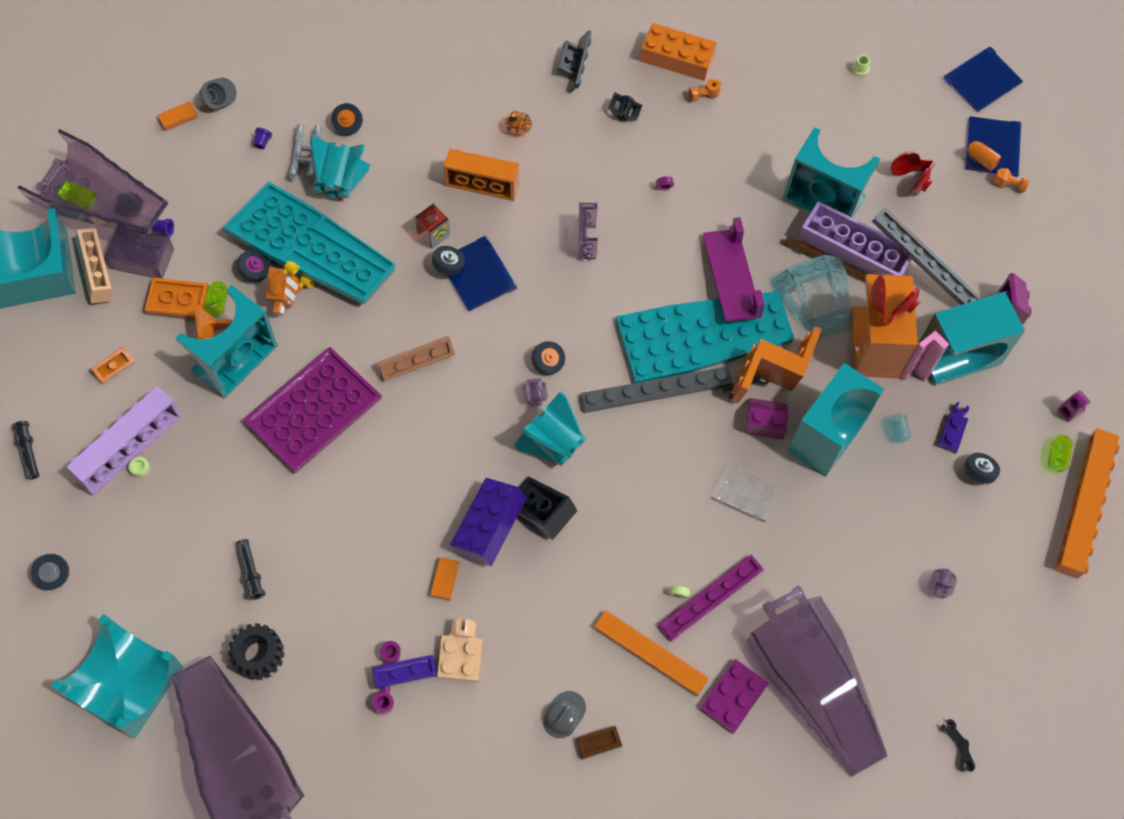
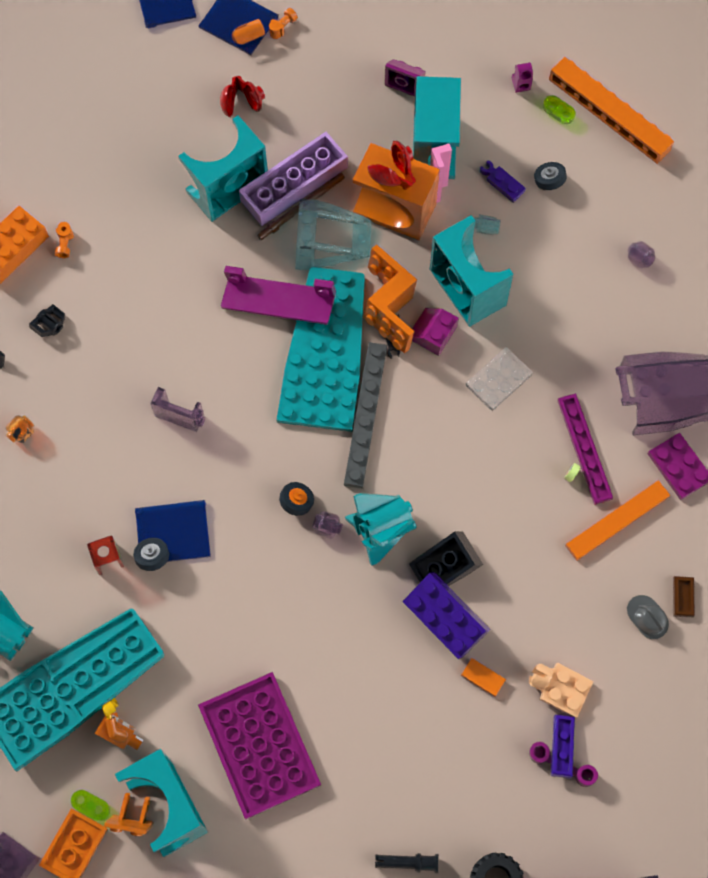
camera: 65 degrees left, 5 degrees up
black wheel [237,250,271,283] -> none
nougat plate [377,336,455,381] -> none
orange brick [443,149,519,201] -> none
magenta tile [656,176,674,190] -> none
yellowish green piece [852,55,870,76] -> none
dark grey plate [871,207,982,305] -> none

